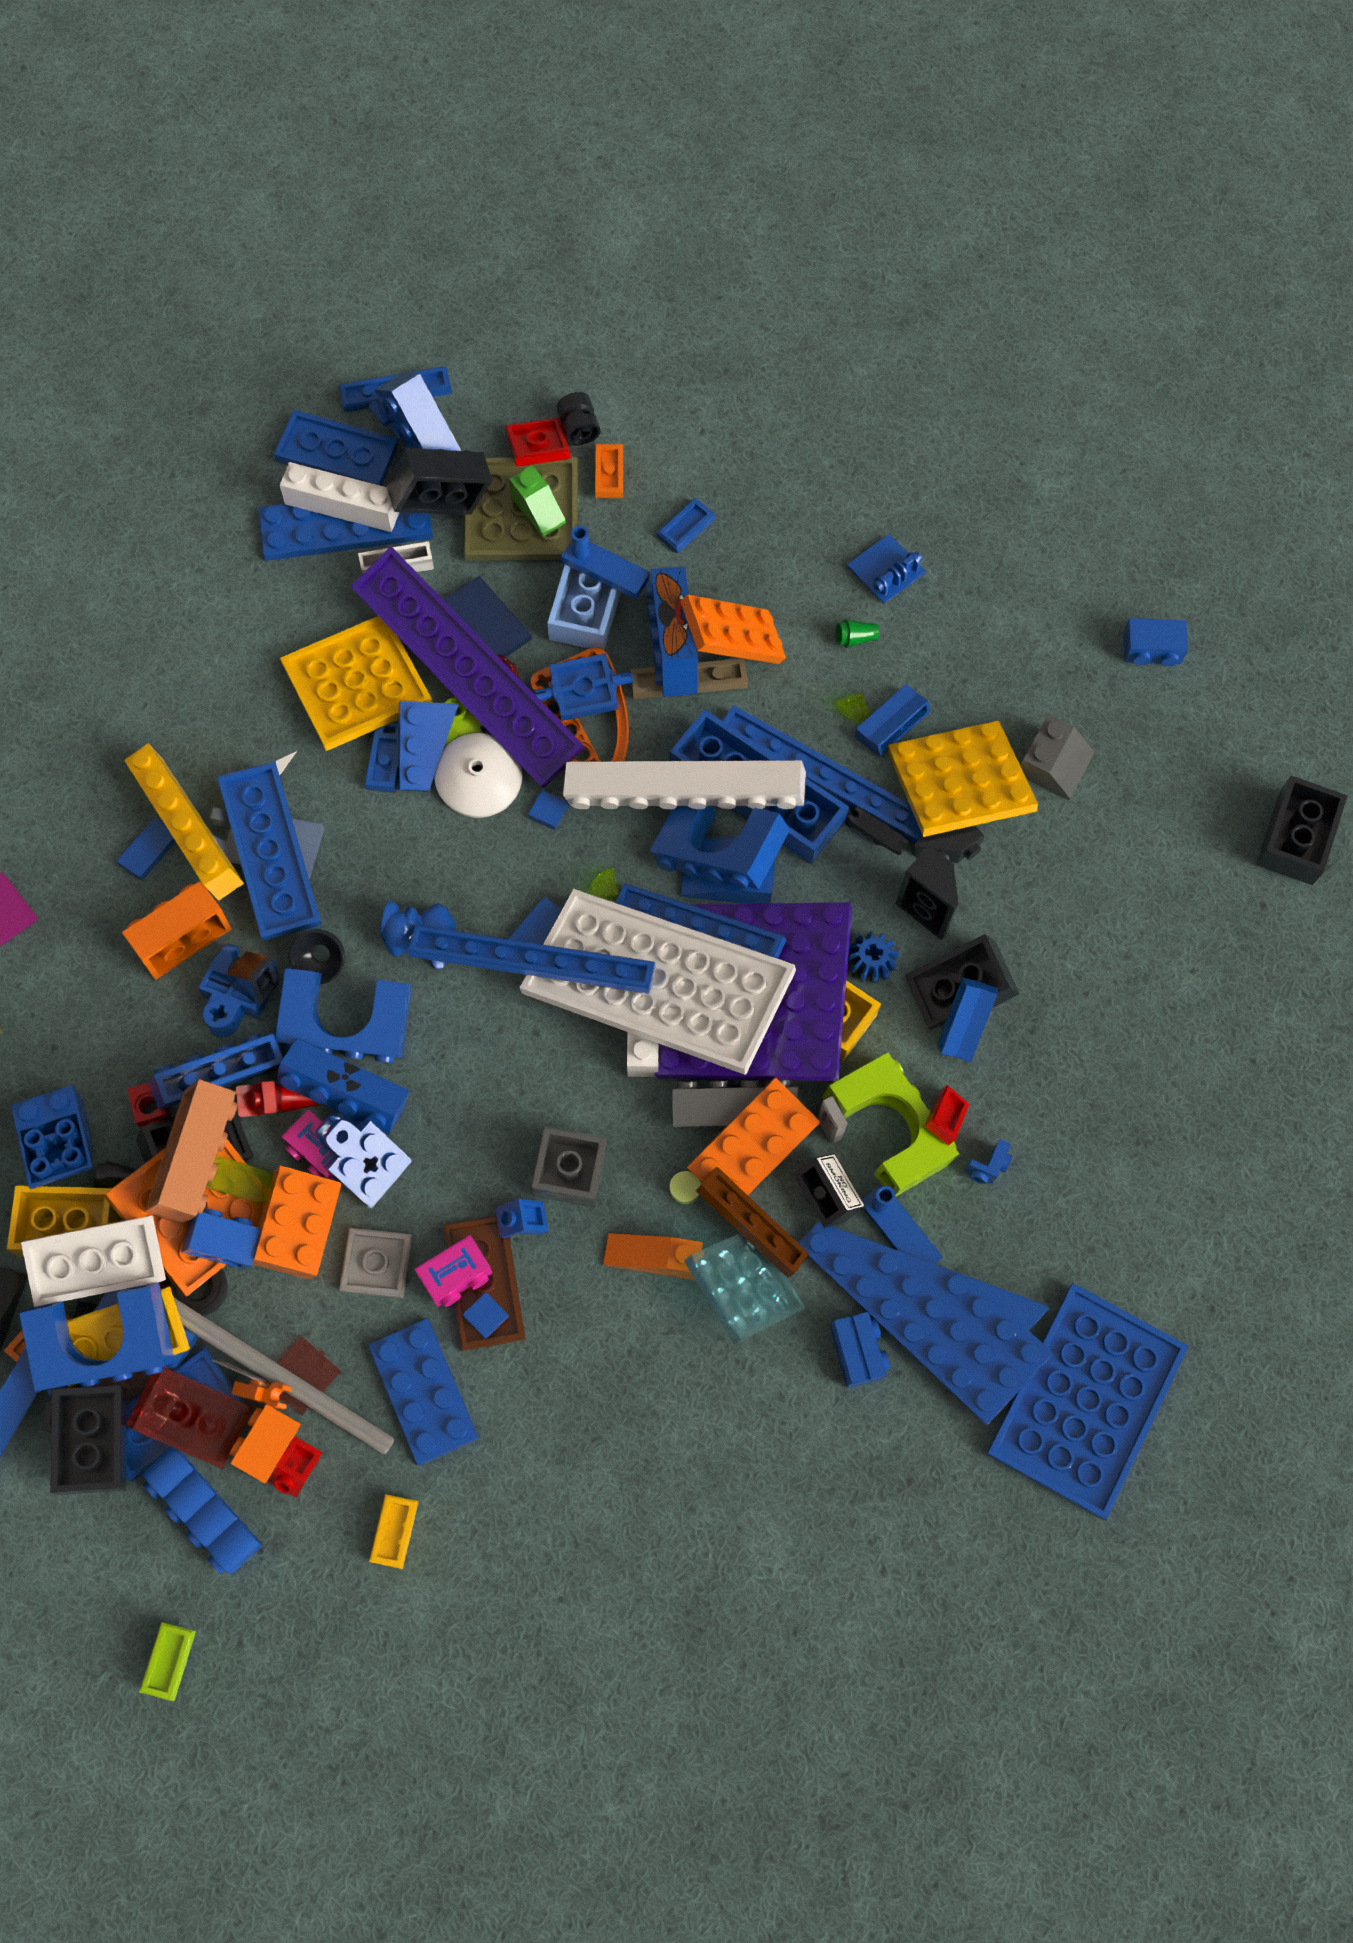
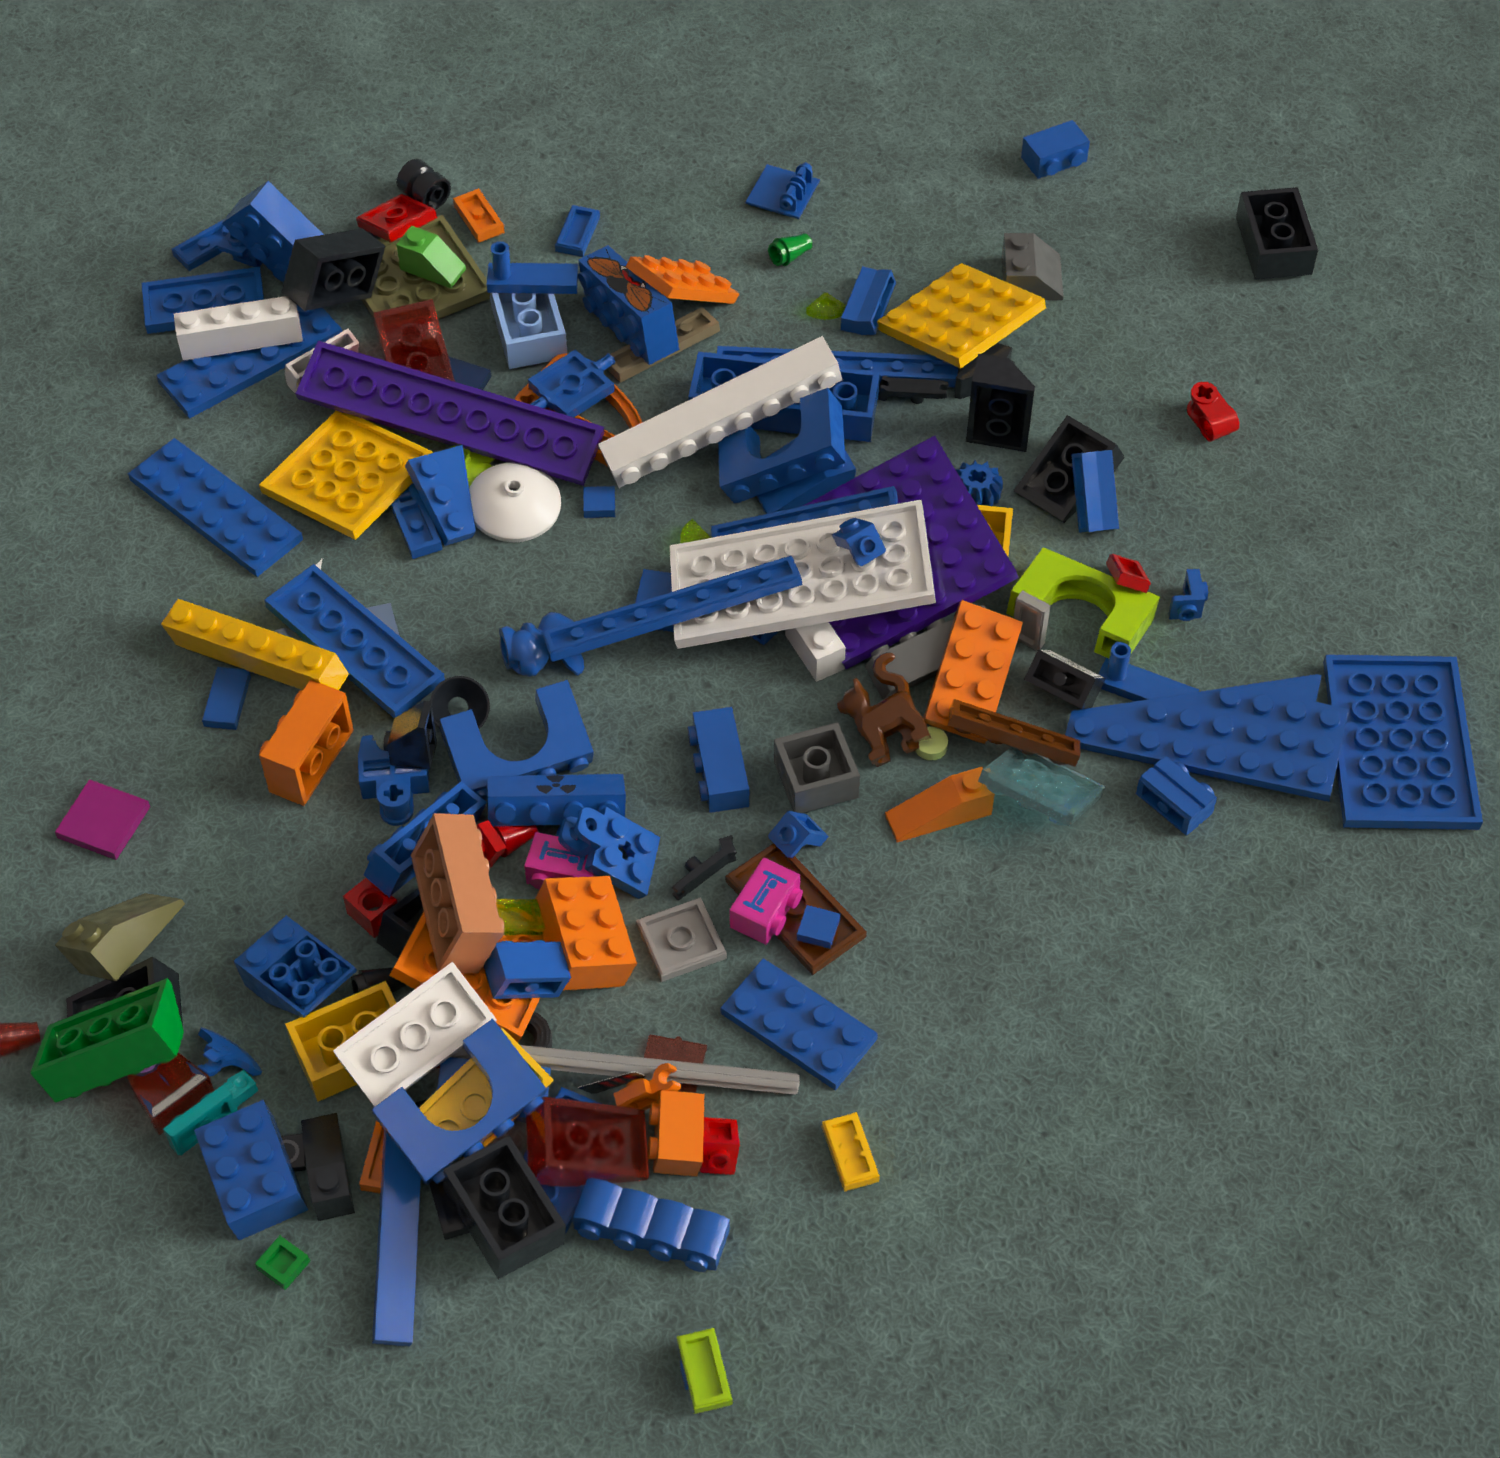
camera: 25 degrees left, 15 degrees down
none -> blue plate [128,438,303,577]
none -> clear red slope [374,299,455,382]
none -> black piece [672,835,737,901]
none -> blue brick [687,707,749,813]
none -> blue bracket [832,518,886,567]
none -> reddish brown animal [837,652,931,767]
none -> red piece [1187,382,1240,442]

